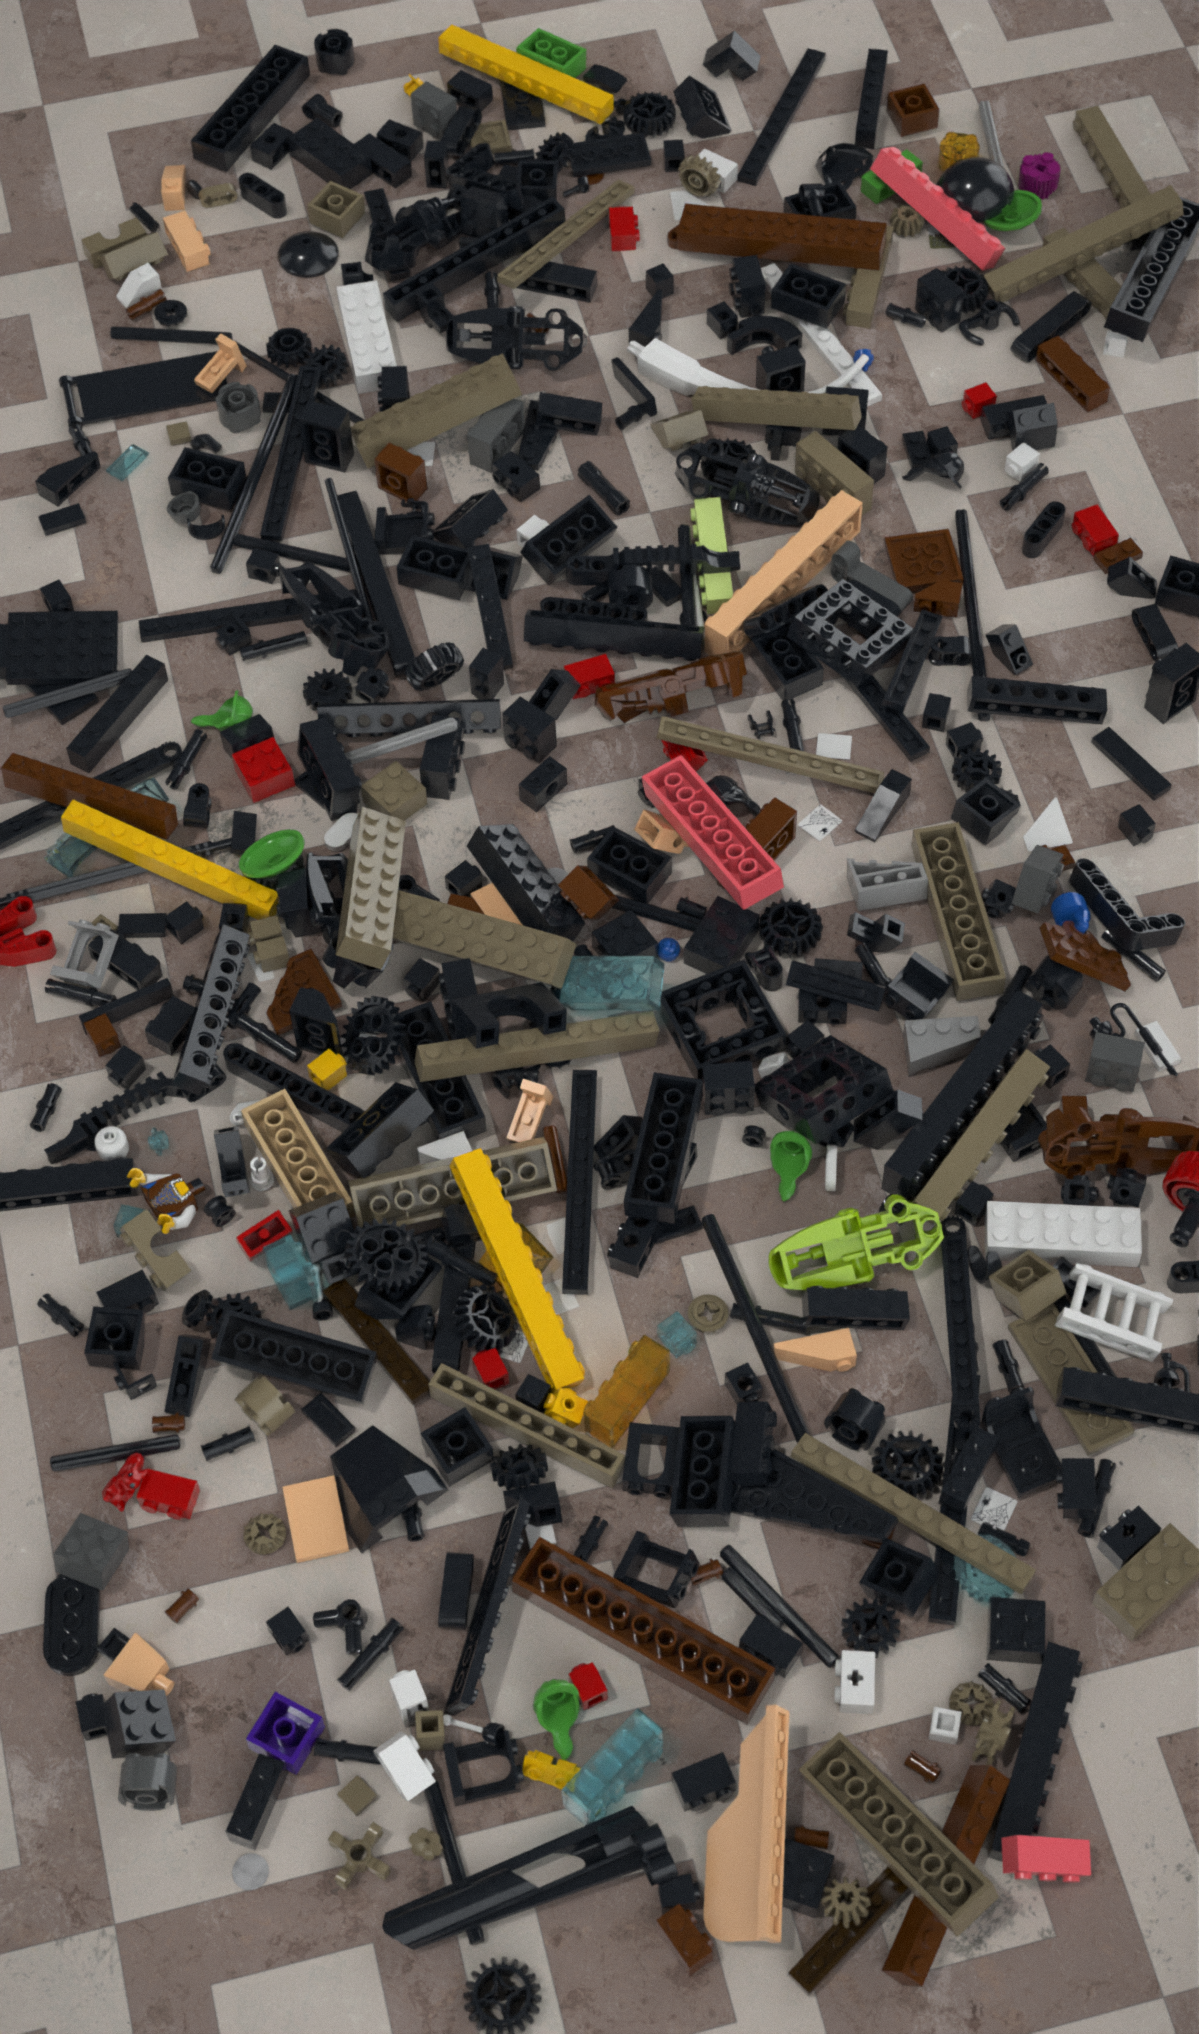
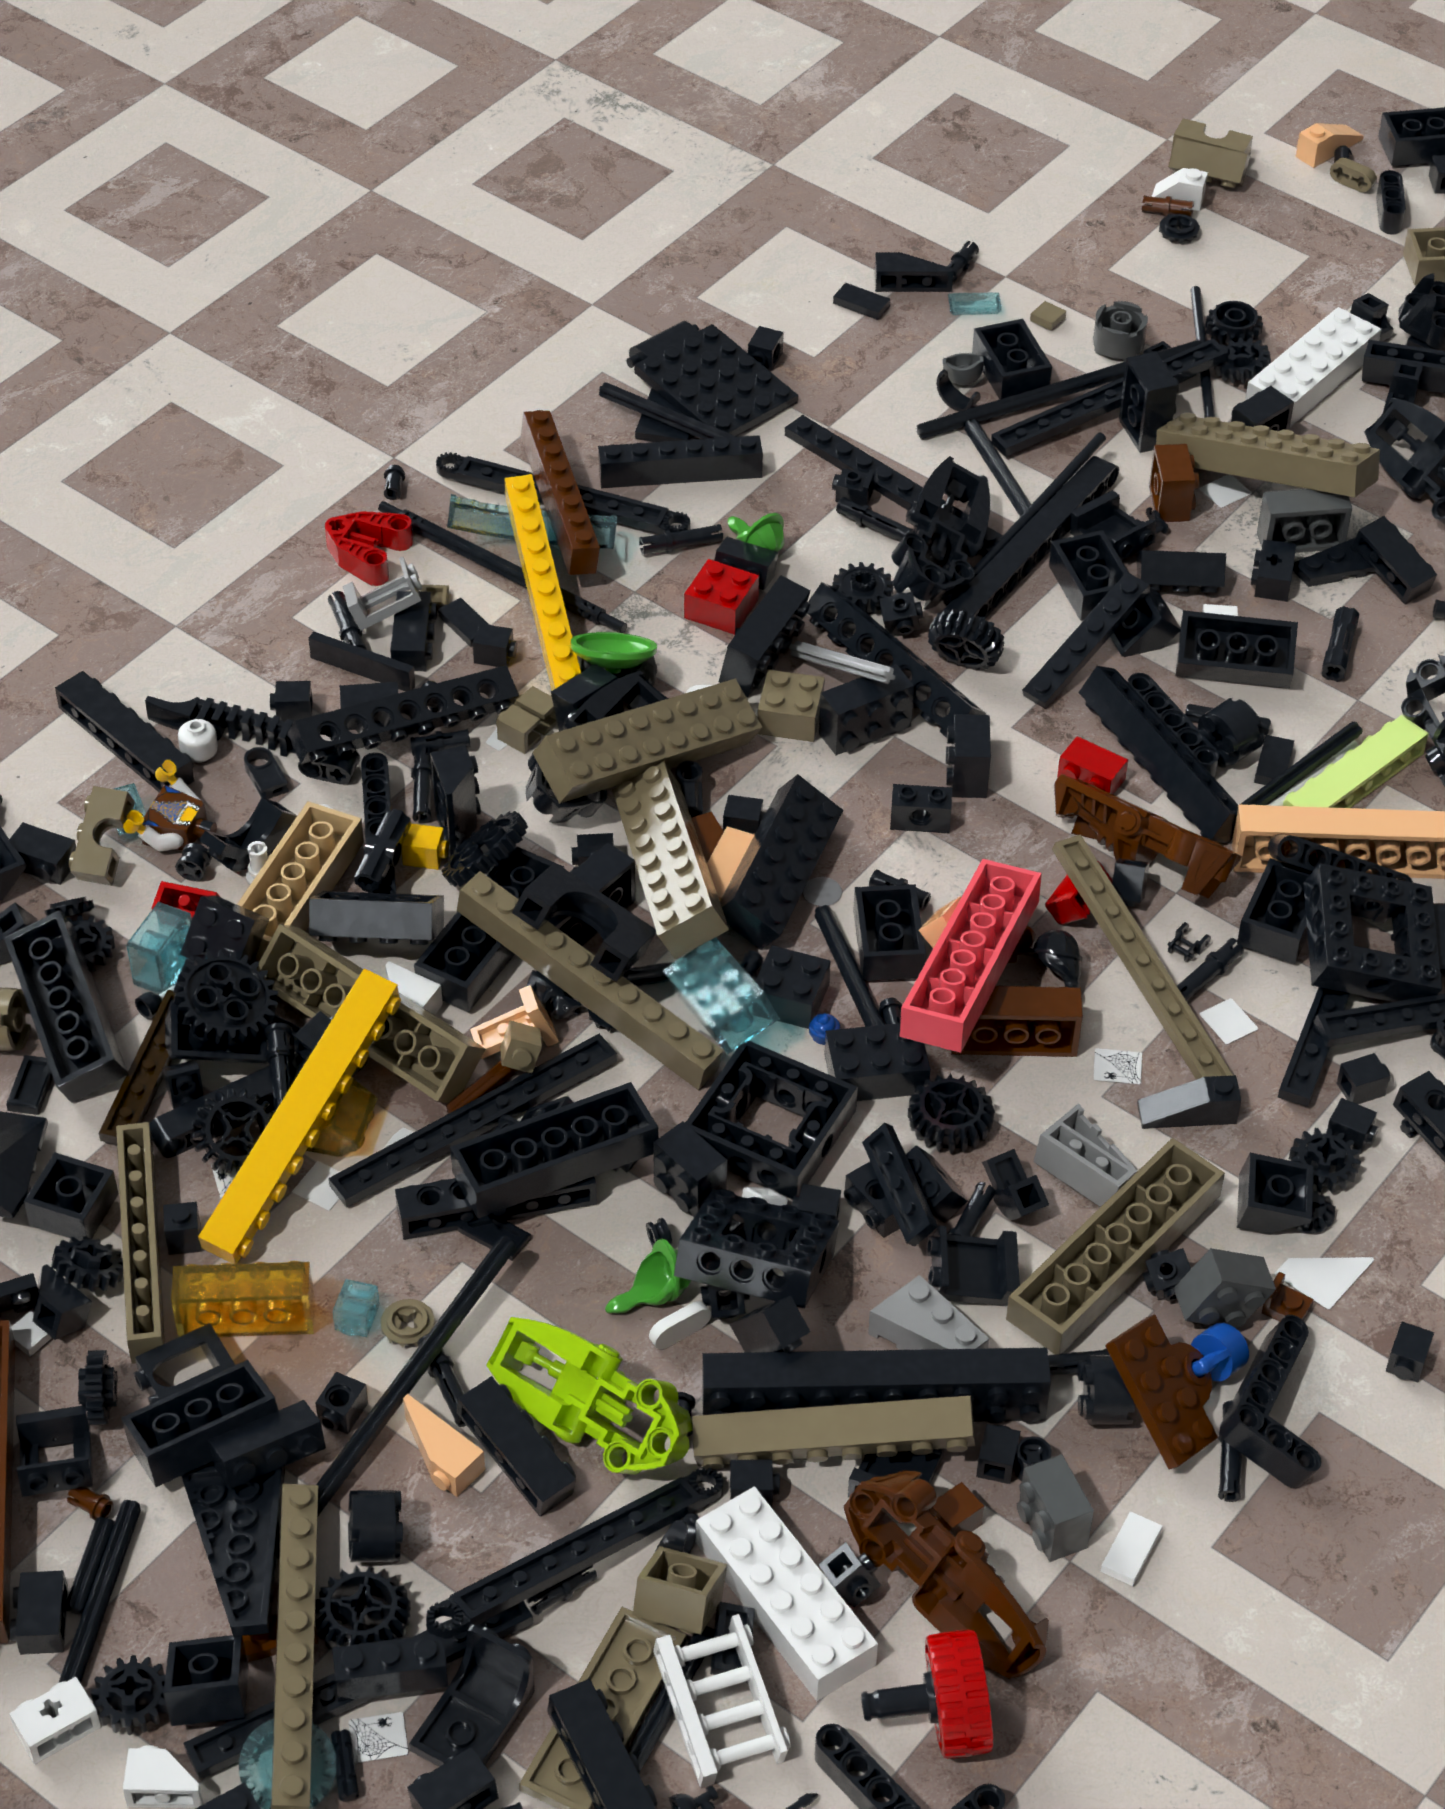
camera: 50 degrees right, 10 degrees down
black pin [30,1083,62,1132] -> none
black flag [59,351,227,429] -> none
reddish brown brick [83,1013,121,1057] -> none
black axle [110,326,233,344] -> none
black axle [129,202,159,232] -> none
clear light blue plate [148,1127,169,1156] -> none
light nougat brick [163,211,211,272] -> none
black piece [183,783,212,828] -> none
black arm [190,434,222,454] -> none
light nougat bracket [194,333,247,393] -> none
black brick [219,903,249,933] -> none
black tile [230,811,257,855] -> none
black brick [246,548,282,584] -> none
reddish brown plate [266,949,342,1035] -> none
black dish [278,231,339,278] -> none
black brick [469,648,504,699] -> none
red brick [472,1348,509,1390] -> none
black brick [529,669,581,720] -> none
yellow brick [543,1388,588,1429] -> none
reddish brown brick [558,865,619,920] -> none
black piece [566,544,741,586] -> none
black pin [573,1515,609,1563] -> none
black piece [745,944,783,992] -> none
black pin [992,1339,1024,1393] -> none
black piece [1089,1003,1178,1076] -> none
black brick [1106,1167,1147,1207] -> none
none -> black gear [78,1350,118,1425]
none -> white slope [123,1745,203,1808]
none -> black piece [244,747,289,799]
none -> black piece [354,809,411,893]
none -> dark tan brick [500,1021,542,1073]
none -> black wheel [1014,1436,1052,1481]
none -> black brick [1112,858,1149,906]

